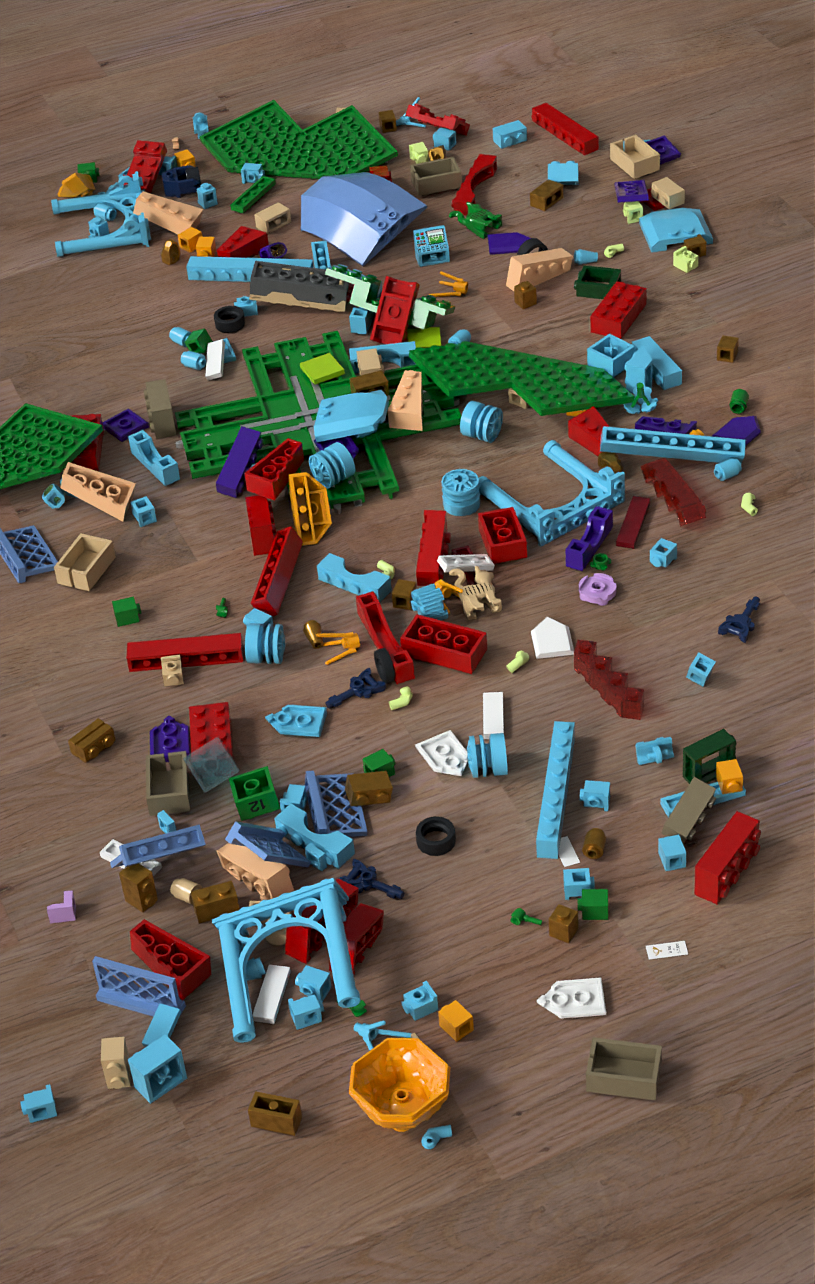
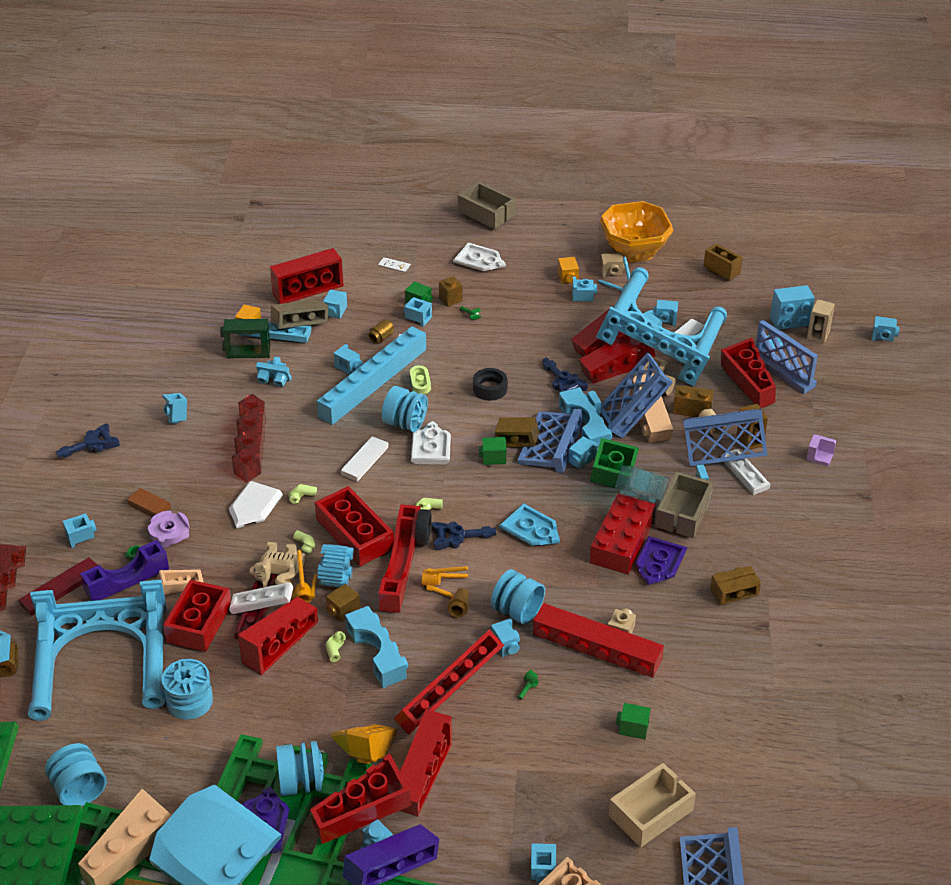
camera: 155 degrees left, 0 degrees up
none -> dark orange tile [127,488,171,516]
none -> light nougat slope [158,570,203,595]
none -> yellowish green arm [293,530,315,554]
none -> yellowish green plate [410,365,431,395]

